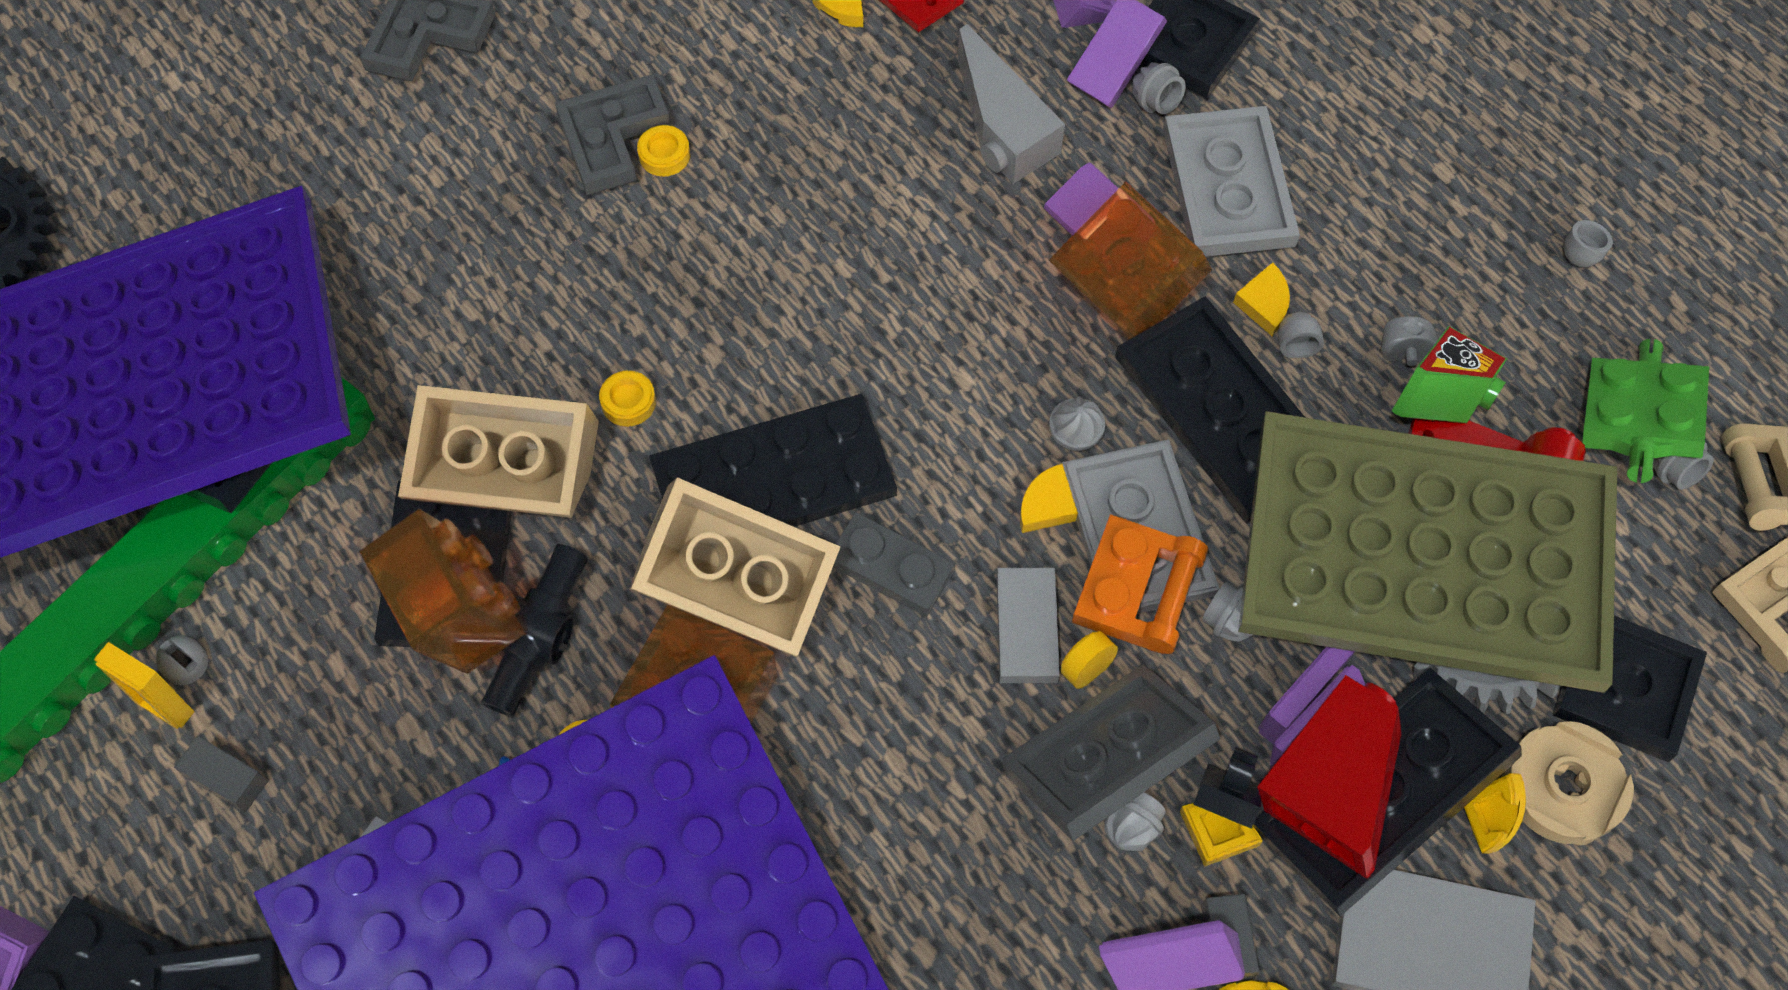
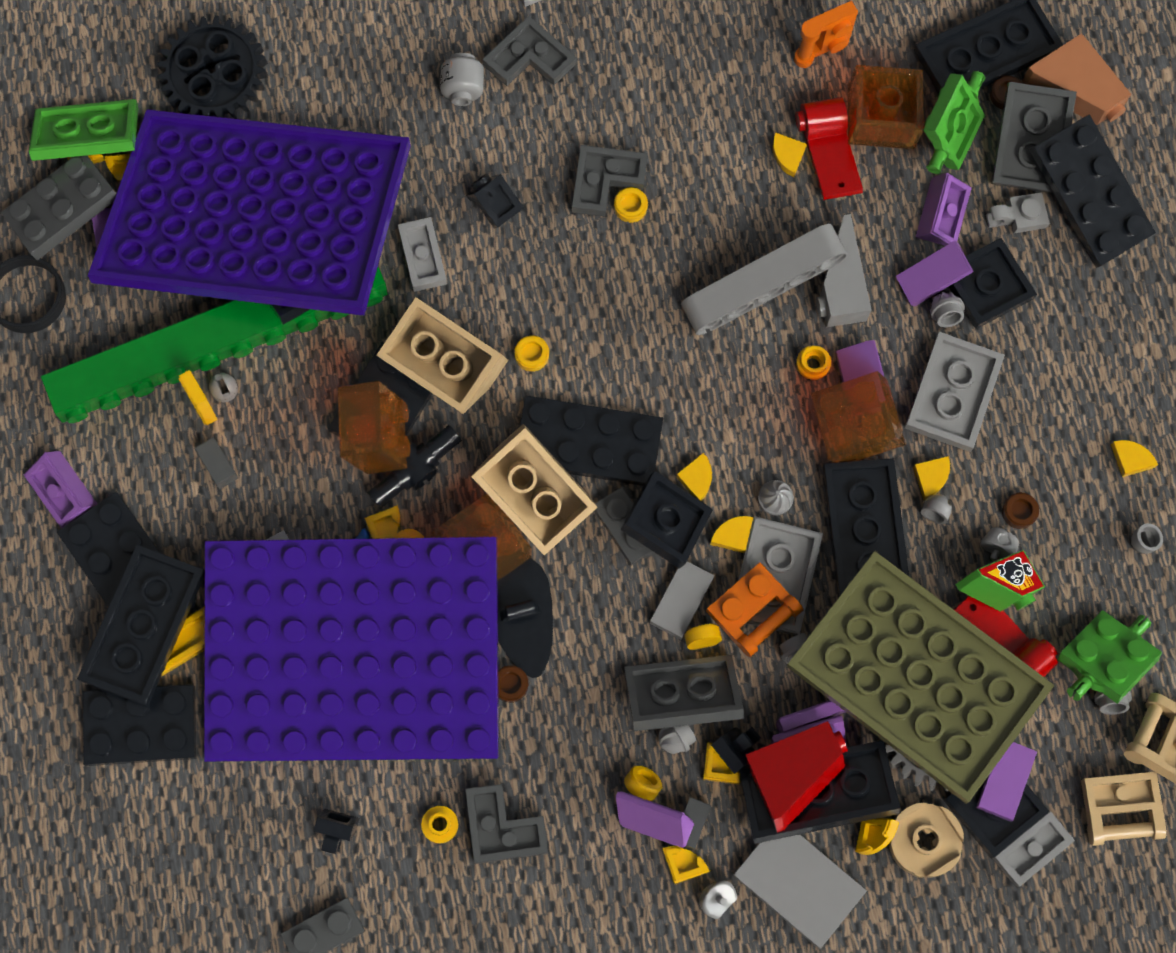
camera: 25 degrees right, 10 degrees up
none -> yellow tile [364,505,401,539]
none -> light grey plate [398,217,447,292]
none -> light grey head [440,53,484,106]
none -> black bracket [466,174,524,228]
none -> black shield [497,554,553,678]
none -> reddish brown tile [498,665,529,703]
none -> black plate [621,471,713,569]
none -> yellow tile [624,766,662,801]
none -> yellow tile [676,453,712,501]
none -> light grey beam [681,224,848,335]
none -> yellow plate [796,345,831,380]
none -> medium lavender tile [976,742,1037,822]
none -> light grey plate [992,811,1075,888]
none -> reddish brown tile [1002,492,1039,529]
none -> yellow tile [1111,440,1158,477]

